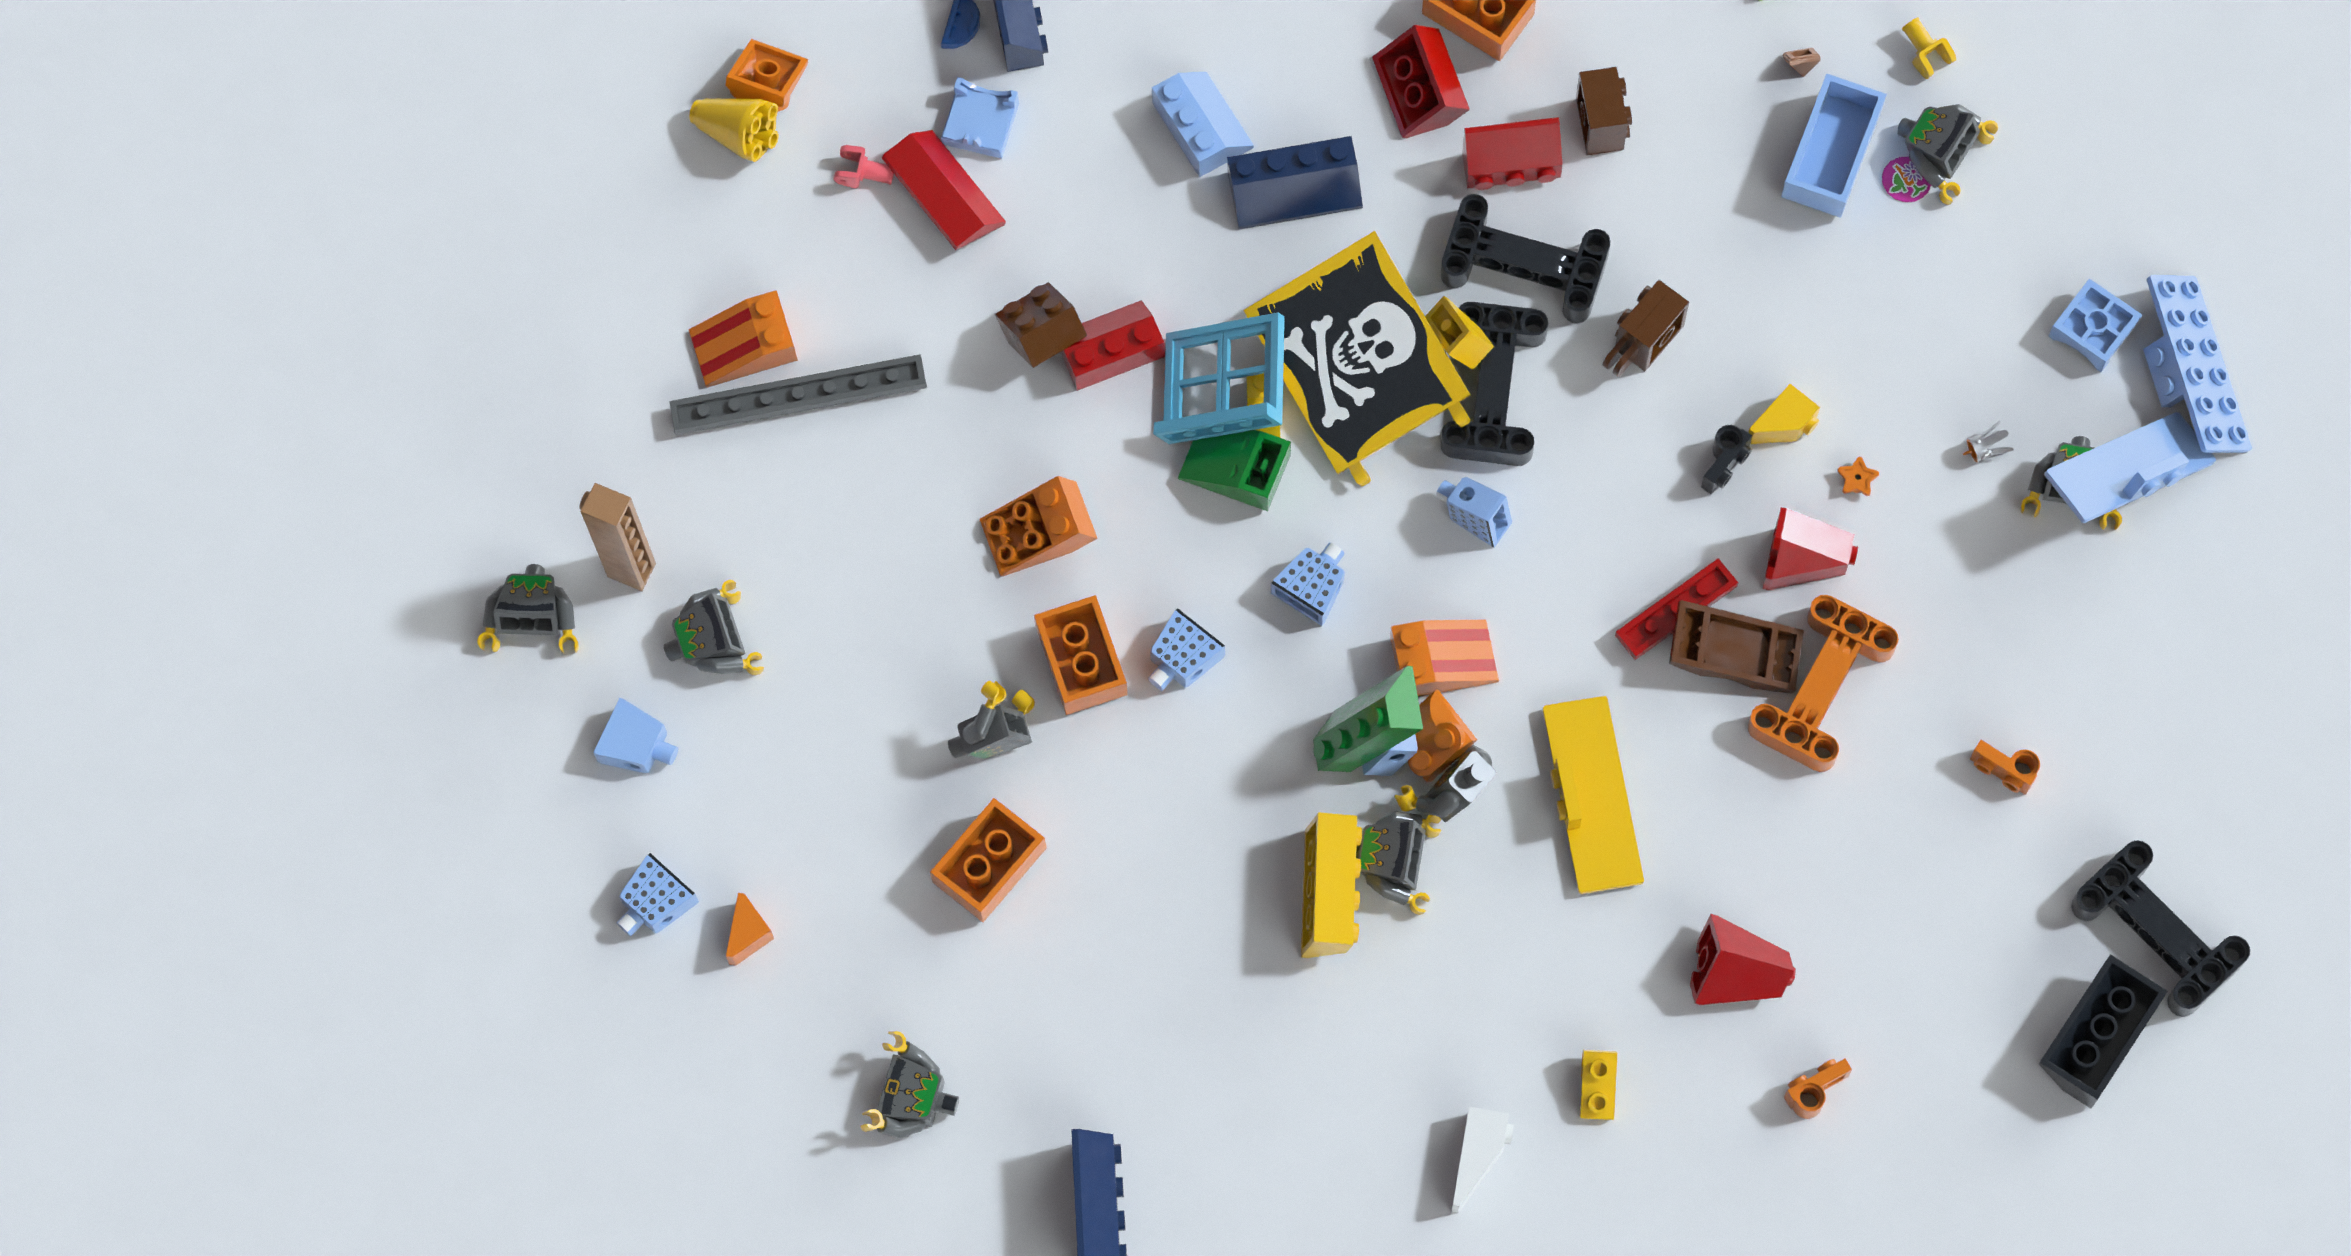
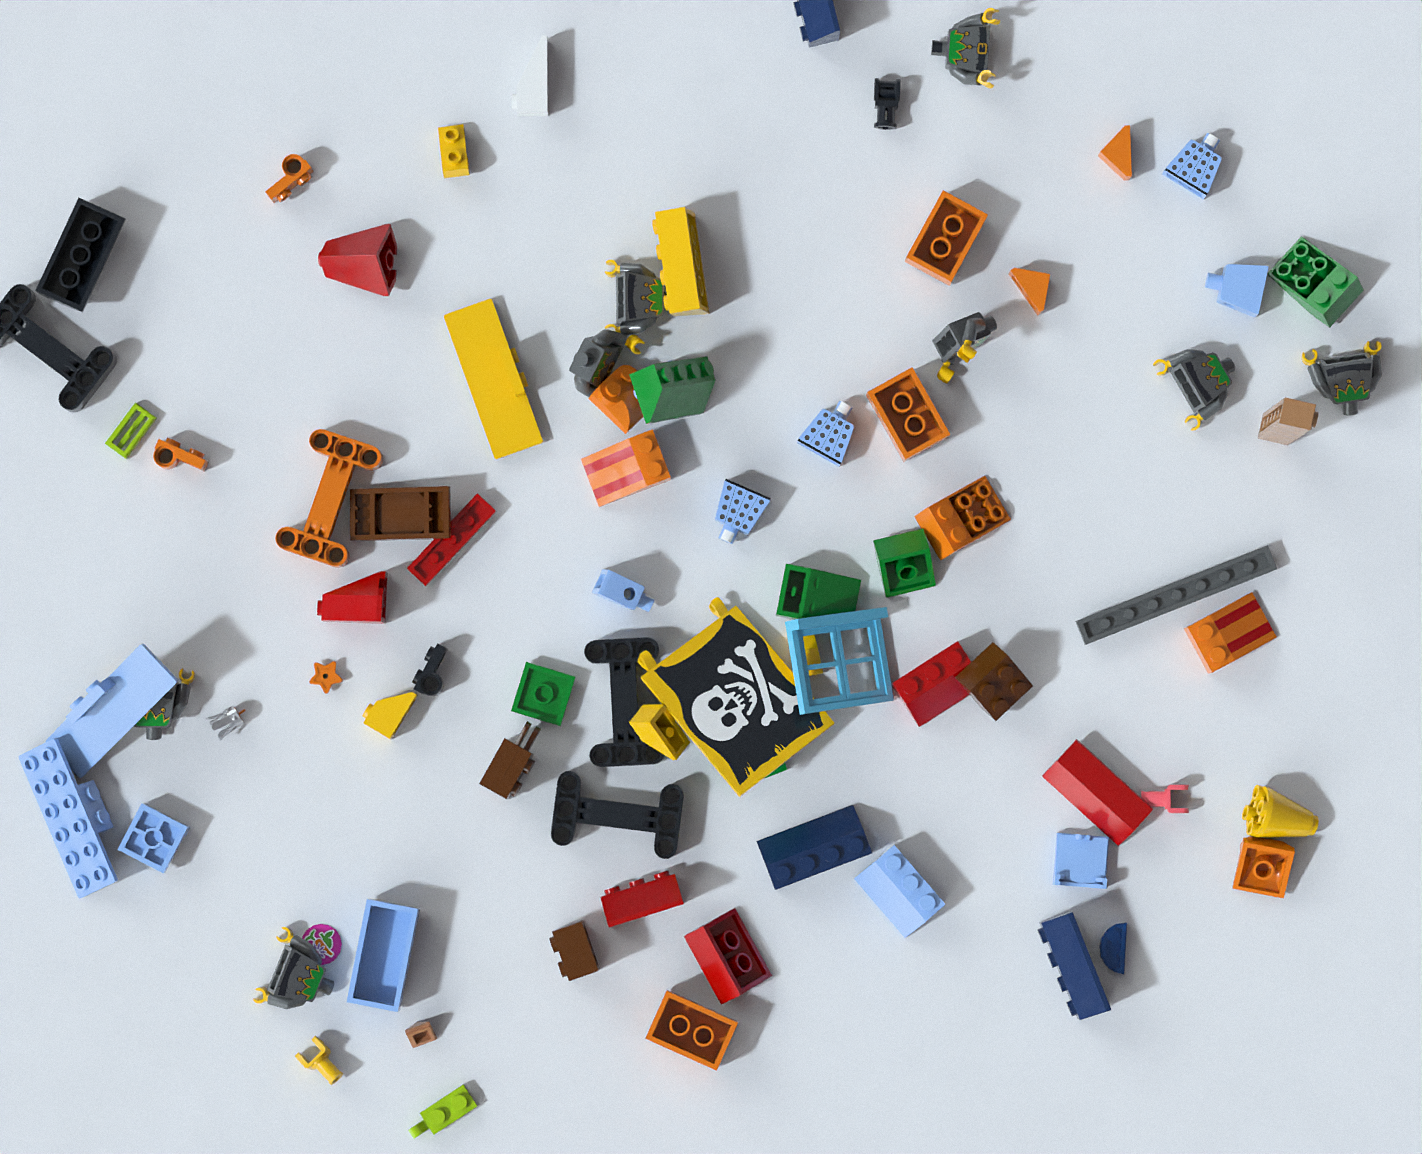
camera: 165 degrees right, 15 degrees up
none -> lime tile [105,402,157,459]
none -> green plate [511,662,576,726]
none -> green slope [873,529,936,598]
none -> black connector [874,78,901,130]
none -> orange slope [1009,268,1050,316]
none -> green slope [1267,236,1364,328]

